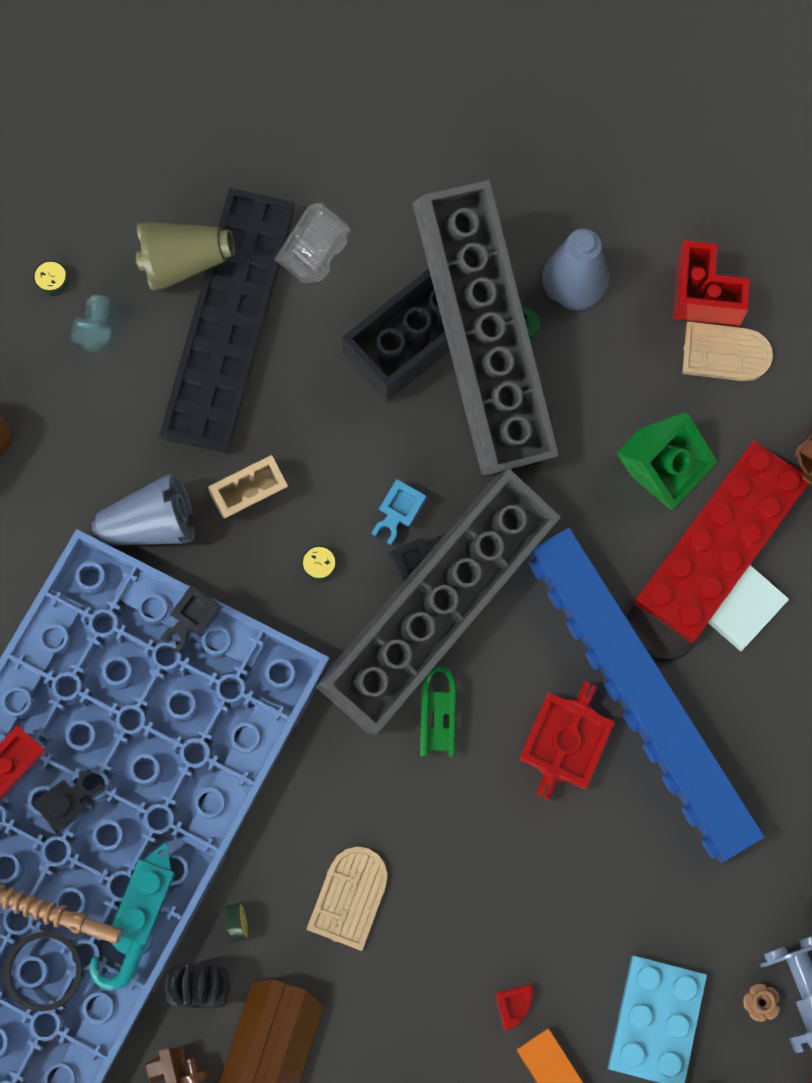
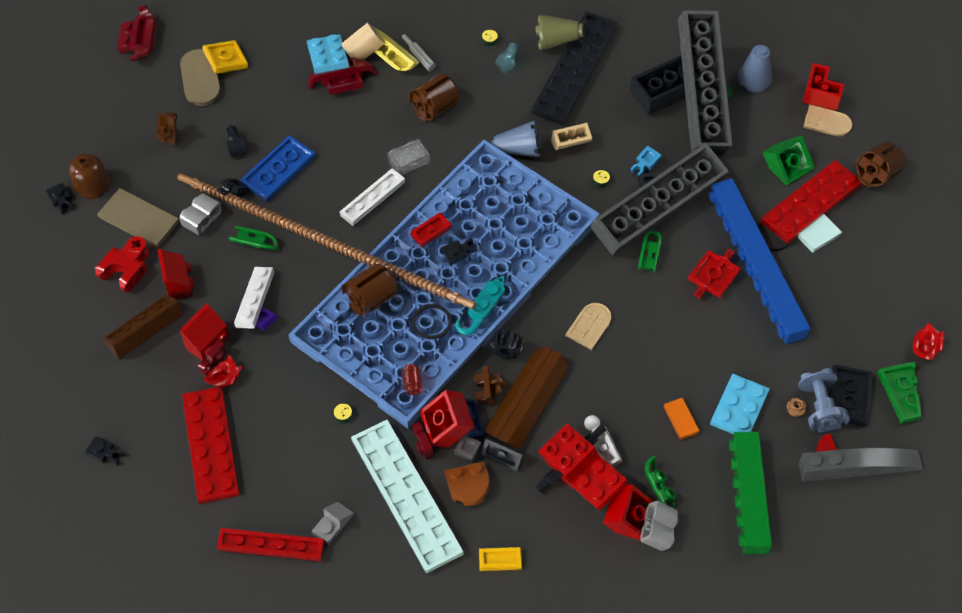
camera: 15 degrees right, 15 degrees down
black plate [160,585,223,654] -> none
clear green tile [225,902,248,942] -> none
clear brick [275,202,351,284] -> none
red tile [495,984,533,1031] -> none

